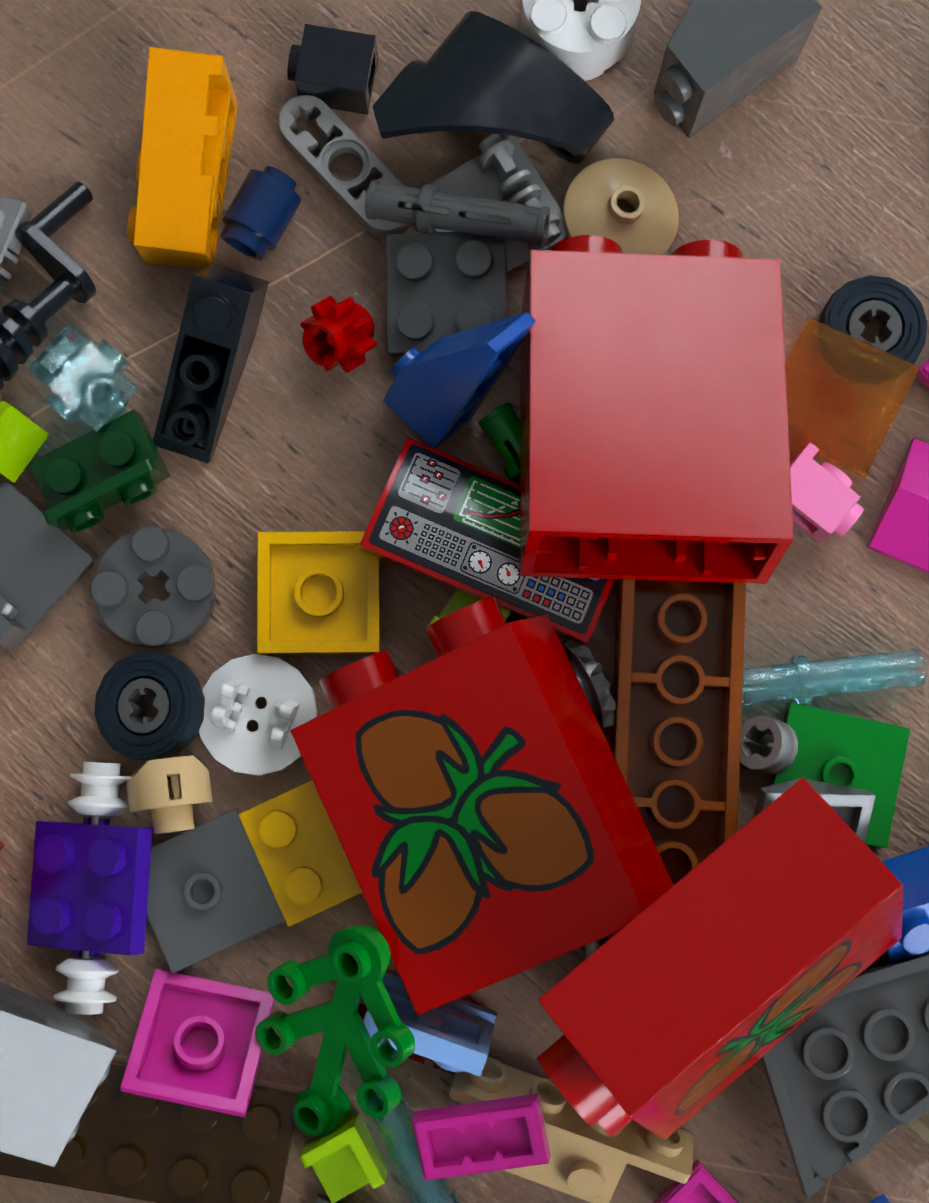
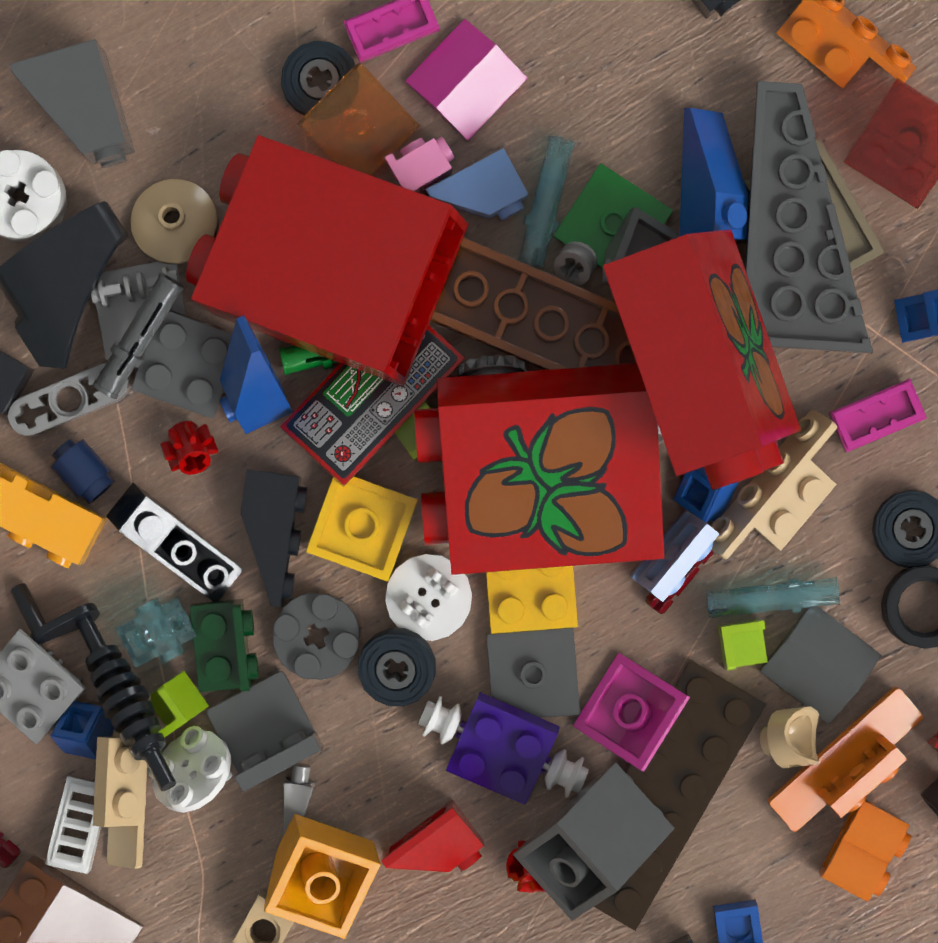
camera: 70 degrees left, 5 degrees up
tan piece [126,755,213,834] -> none
green plant [255,925,415,1136] -> none
dark pink plate [411,1093,551,1181] -> none
none -> black slope [241,469,308,607]
none -> medium blue slope [426,148,528,221]
none -> blue slope [673,467,739,523]

